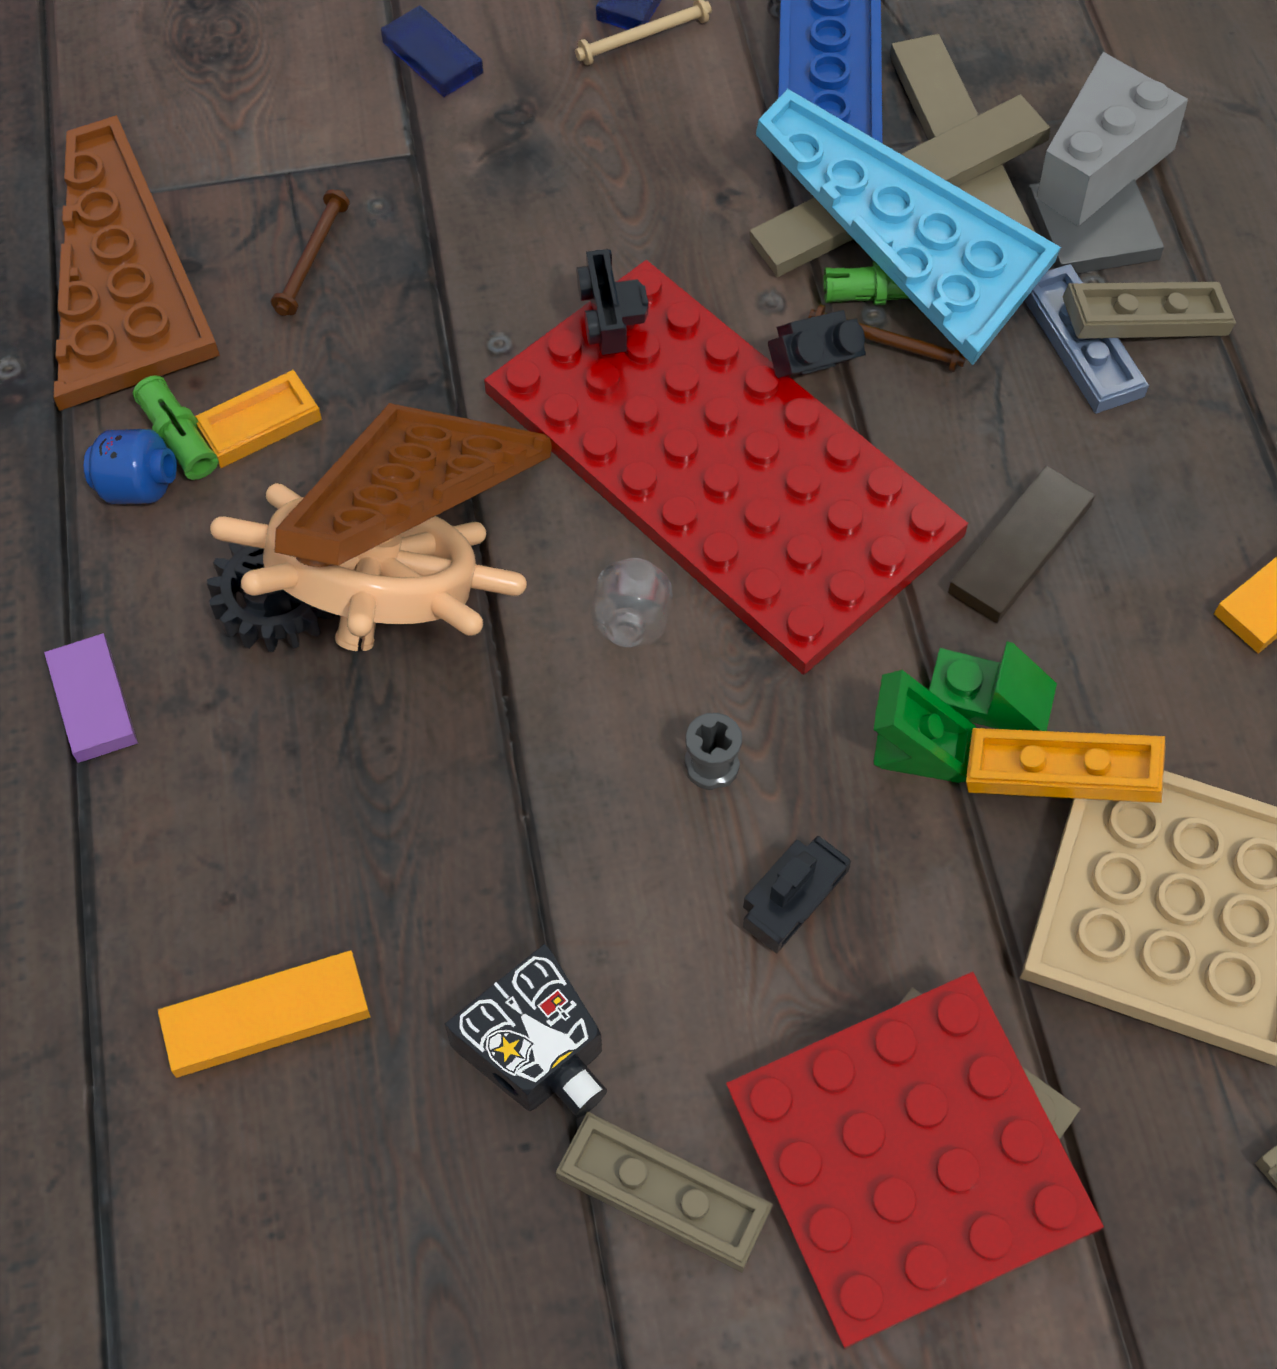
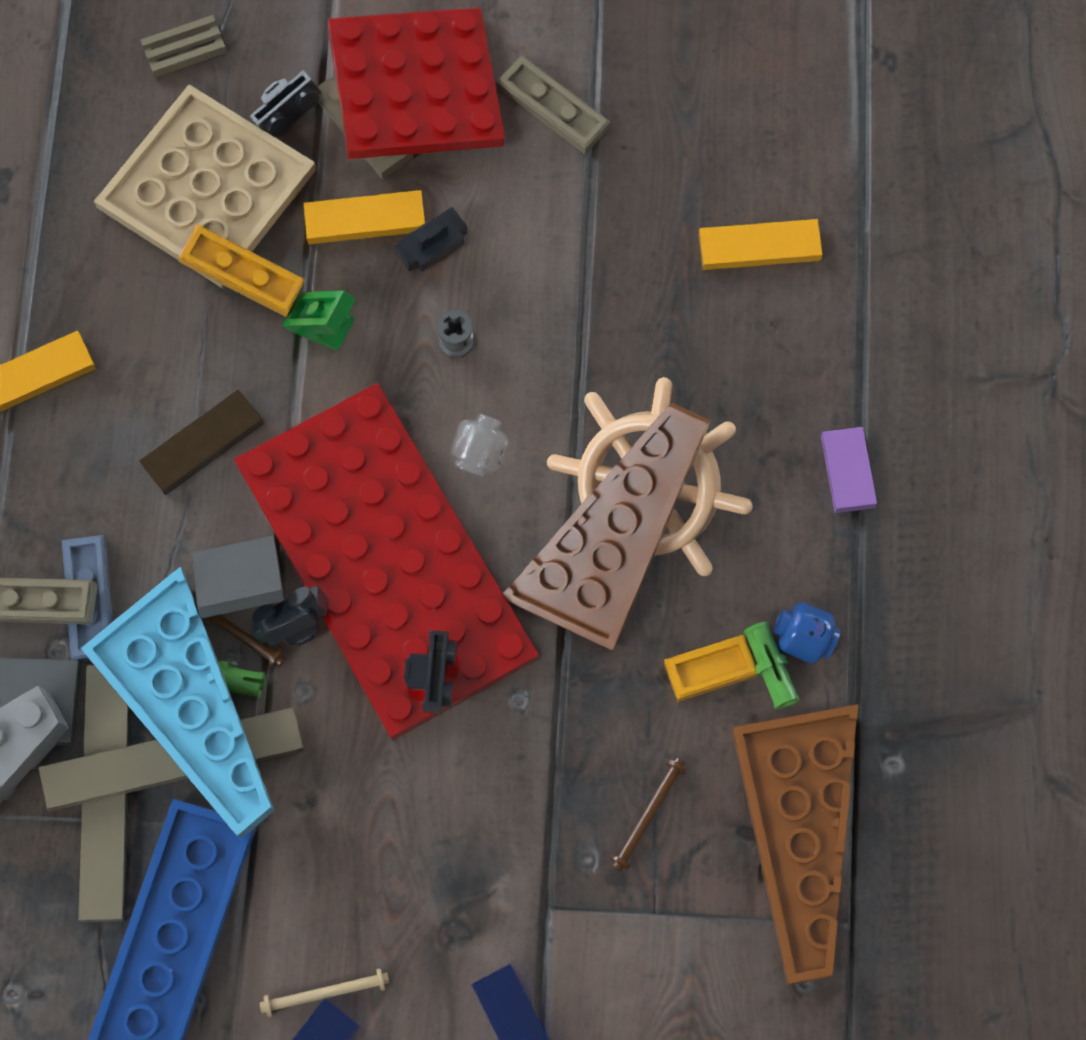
camera: 165 degrees left, 10 degrees up
black gear [207,543,336,652] -> none
black torso [445,944,607,1118] -> none
green slope [929,641,1057,731] -> none
none -> dark grey tile [192,535,284,618]
none -> black piece [249,70,322,137]
none -> light orange tile [304,190,425,245]

